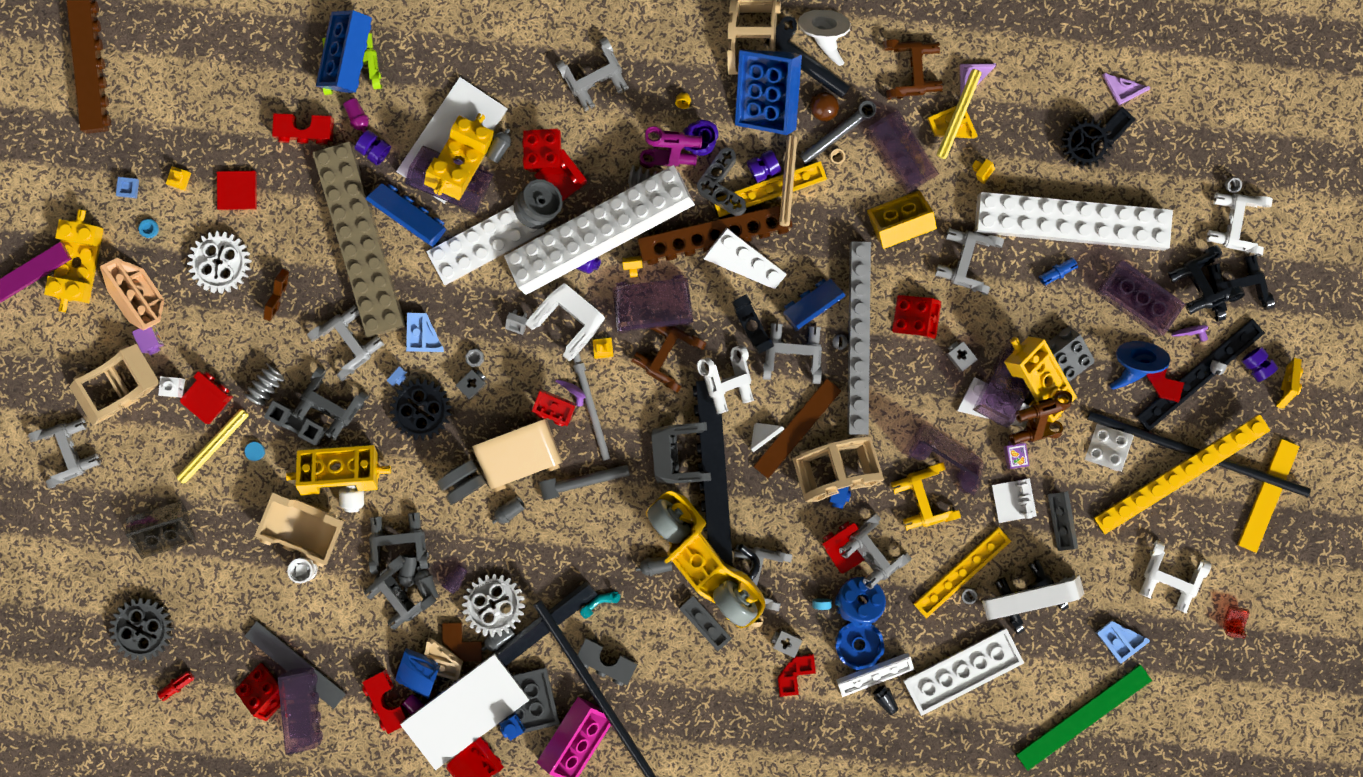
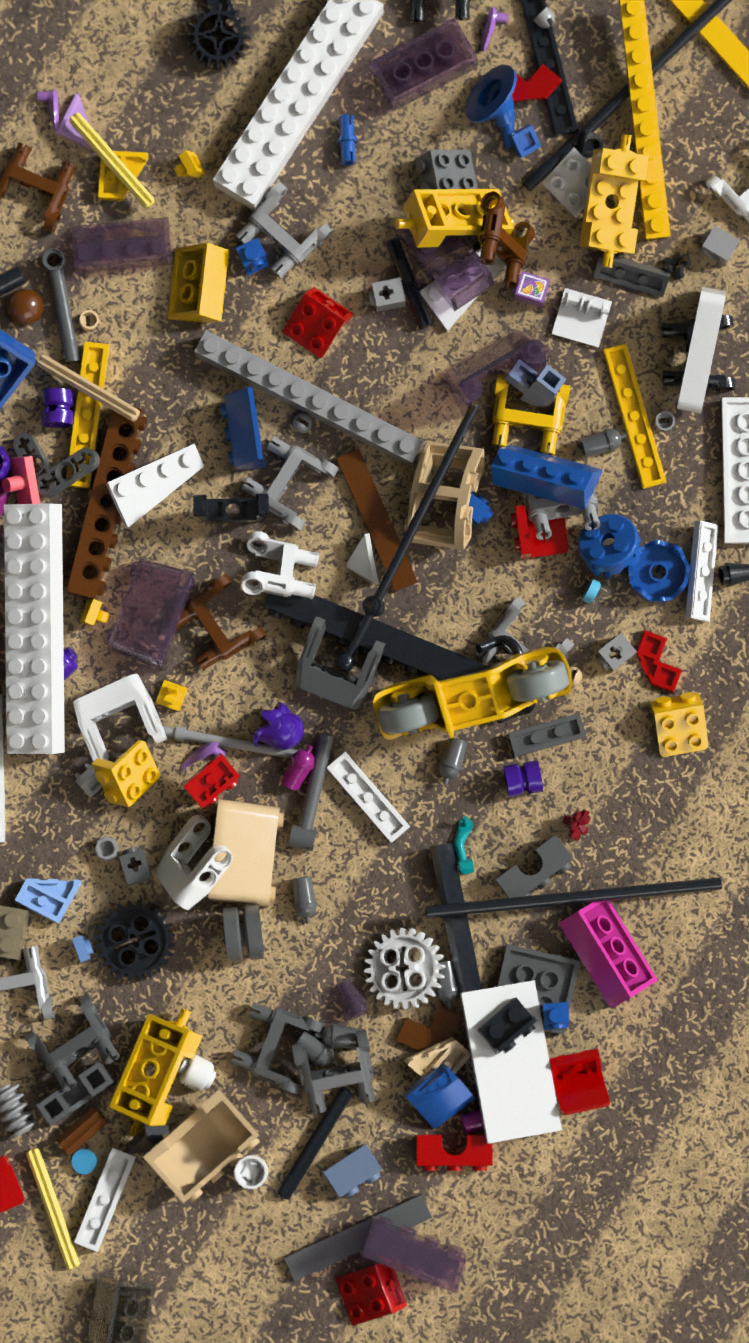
camera: 60 degrees left, 5 degrees down
none -> coral tile [2,456,40,504]
none -> medium lavender bar [37,89,59,131]
none -> reddish brown axle [56,1106,108,1156]
none -> white plate [74,1148,136,1252]
none -> yellow bracket [91,740,160,808]
none -> black tile [125,1125,170,1154]
none -> white connector [155,815,233,910]
none -> blue brick [236,238,269,276]
none -> dark purple hair [252,702,304,750]
none -> black axle [277,1087,353,1200]
none -> magenta piece [281,745,315,790]
none -> sand blue brick [324,1144,382,1199]
none -> white plate [327,752,410,843]
none -> black bar [336,402,479,671]
none -> black axle [387,237,432,329]
none -> black bracket [477,997,538,1054]
none -> blue slope [491,445,603,509]
none -> dark purple wheel [503,760,543,798]
none -> sand blue brick [505,359,566,406]
none -> blue plate [508,124,542,158]
none -> dark red plant [563,810,590,841]
none -> black tile [576,130,603,157]
none -> yellow brick [579,134,649,268]
none -> dark grey piece [580,428,627,457]
none -> yellow bracket [650,692,708,757]
none -> black plant [659,253,690,280]
none -> light grey brick [699,226,740,266]

